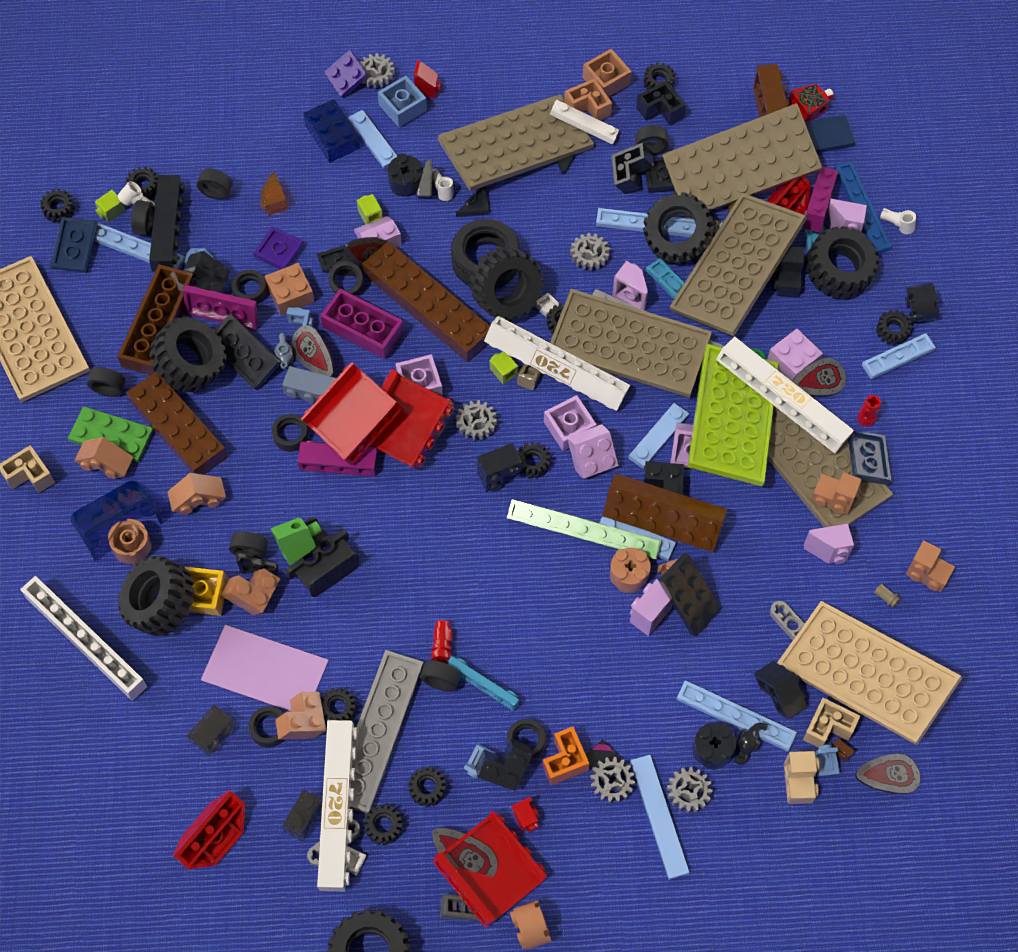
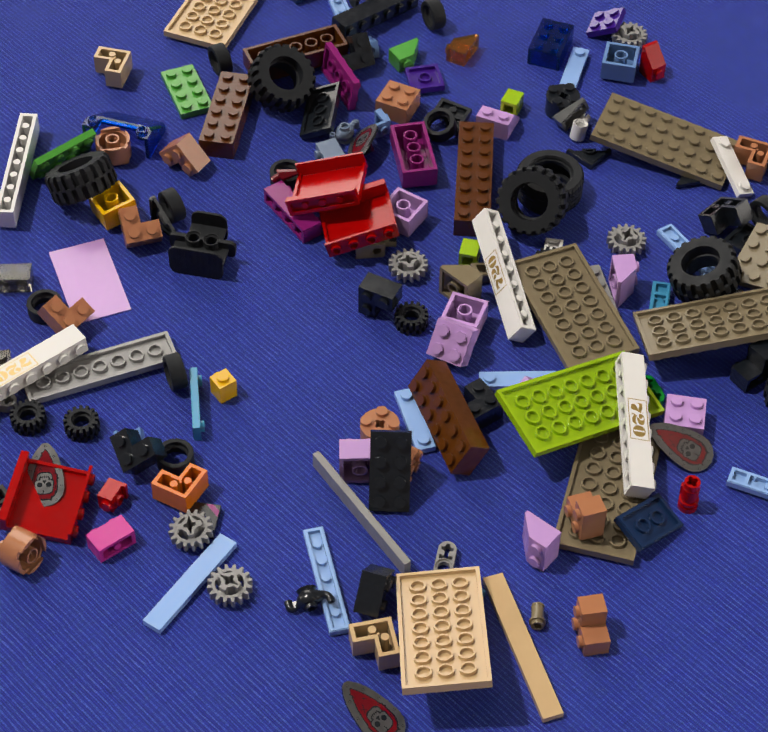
camera: 50 degrees right, 15 degrees down
nougat brick [74,437,133,479] -> none
black tyre [231,270,267,305] -> none
bright green torso [271,518,322,565] -> none
black tyre [320,687,356,724] -> none
shield [344,237,387,268] -> none
red axle [431,620,453,664] -> none
tile [507,499,662,559] -> none
black brick [692,723,736,770] -> none
tan brick [784,751,819,804] -> none
medium blue bracket [815,745,840,777] -> none
reddish brown tile [832,738,854,762] -> none
none -> bright green plate [29,128,96,180]
none -> dark pink brick [86,515,136,563]
none -> yellow brick [209,368,238,404]
none -> dark red bar [270,169,300,183]
none -> light grey tile [313,451,411,573]
none -> bright green slope [389,37,419,73]
none -> dark tan slope [439,265,483,299]
none -> tan tile [482,573,564,723]

